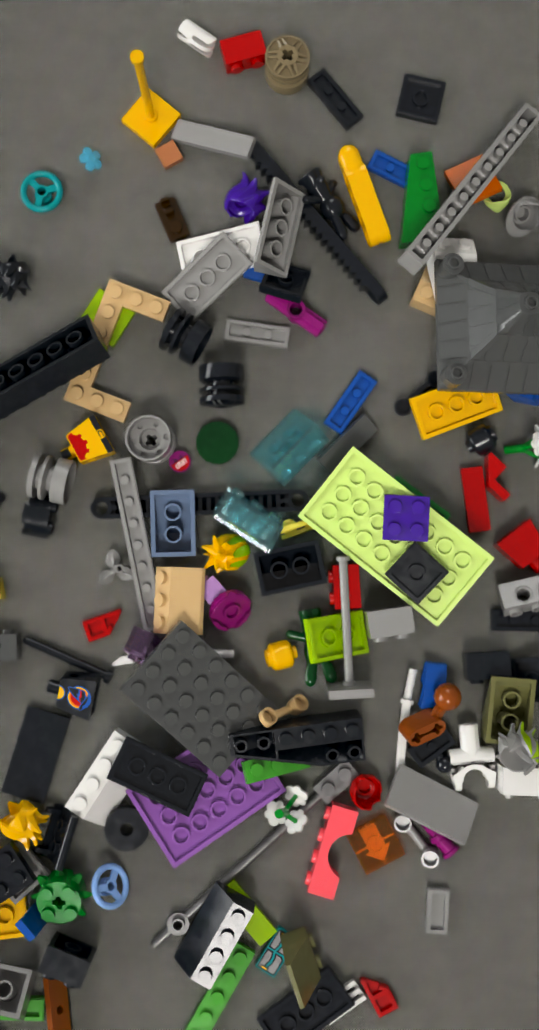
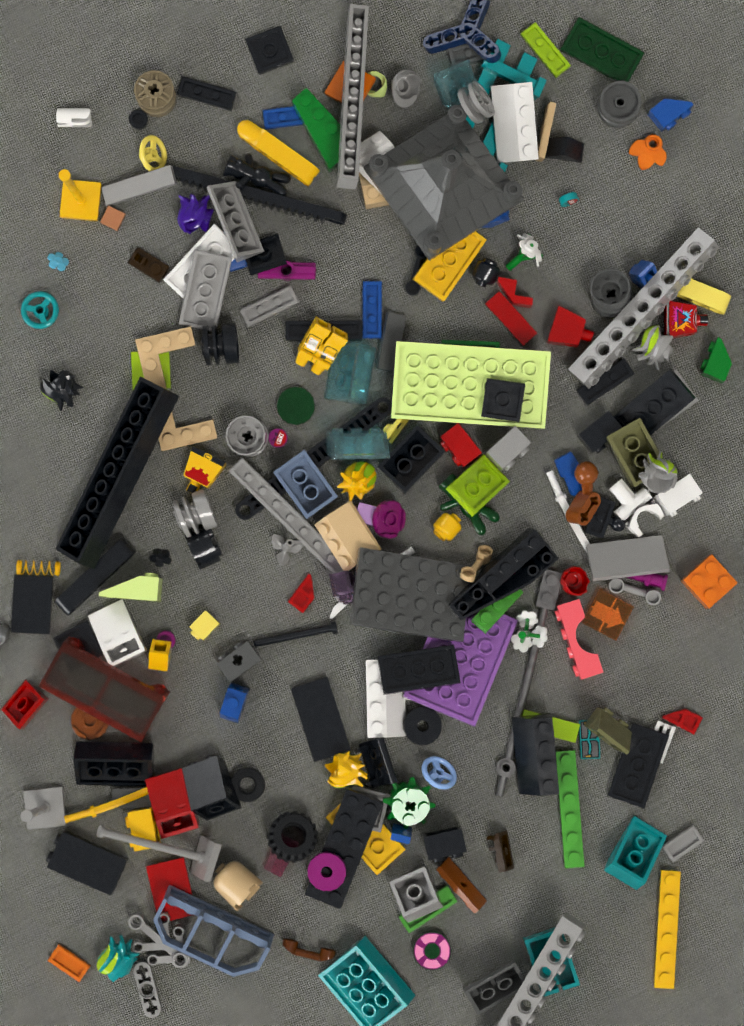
camera: 25 degrees left, 0 degrees up
black torso [47,671,102,721] -> none
black wheel [198,362,245,409] -> none
red brick [219,30,266,74] -> none
light grey tile [326,556,375,700] -> none
dark purple plate [382,494,430,542] -> none
light grey tile [424,886,450,935] -> none
none -> black tile [129,110,148,130]
none -> light yellow piece [139,135,167,172]
none -> black gear [286,320,362,342]
none -> yellow hips [295,317,348,375]
none -> dark brown plate [487,830,514,873]
none -> orange brick [681,554,738,609]

